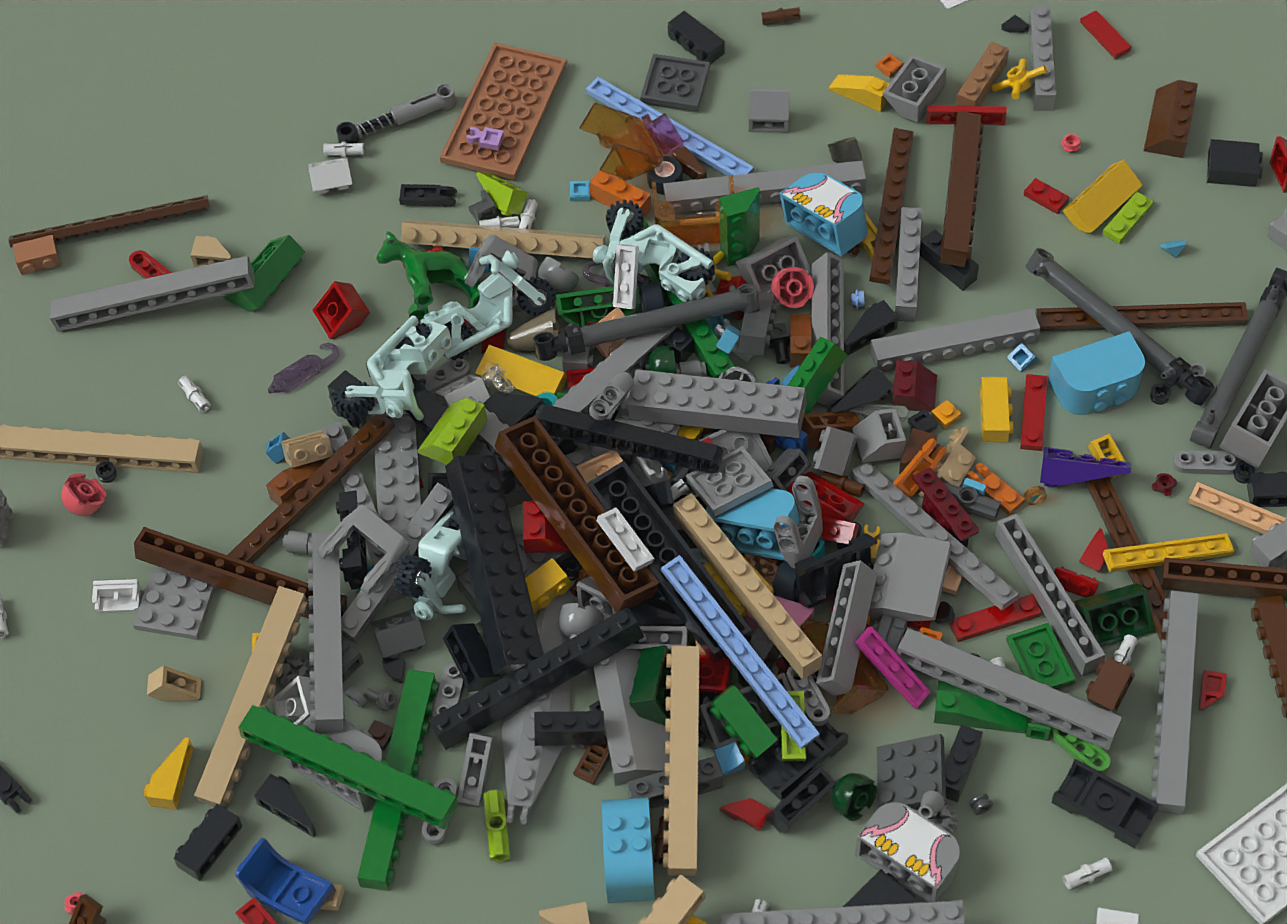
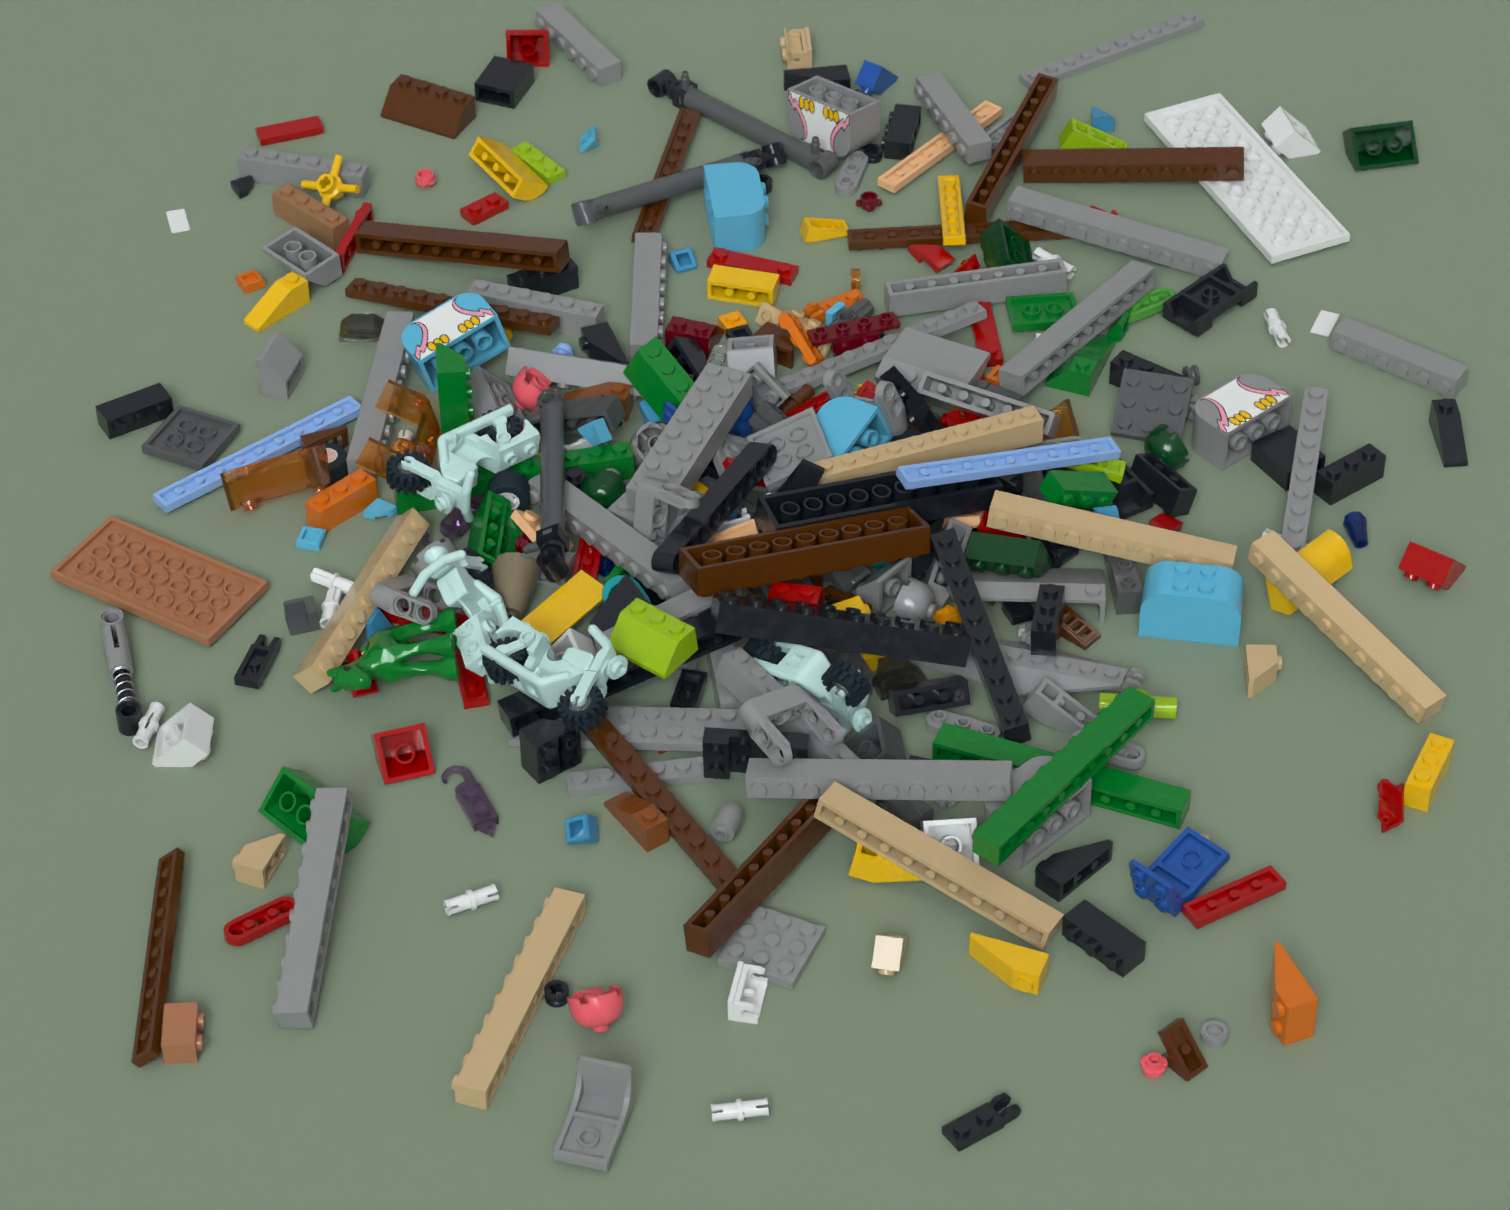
camera: 80 degrees left, 15 degrees down
tan hinge [281,430,333,468] -> none
lavender plate [467,127,504,151] -> none
lime slope [476,171,528,217] -> none
clear plate [481,362,515,393] -> none
white plate [596,508,654,572] -> none
white plate [613,244,639,309] -> none
clear pink panel [641,113,684,155] -> none
reddish brown pin [761,7,801,25] -> none
dark pink tile [855,626,931,709] -> none
light grey cone [919,791,944,819] -> none
dark purple wedge [1040,447,1131,487] -> none
reddish brown brick [1085,657,1135,714] -> none

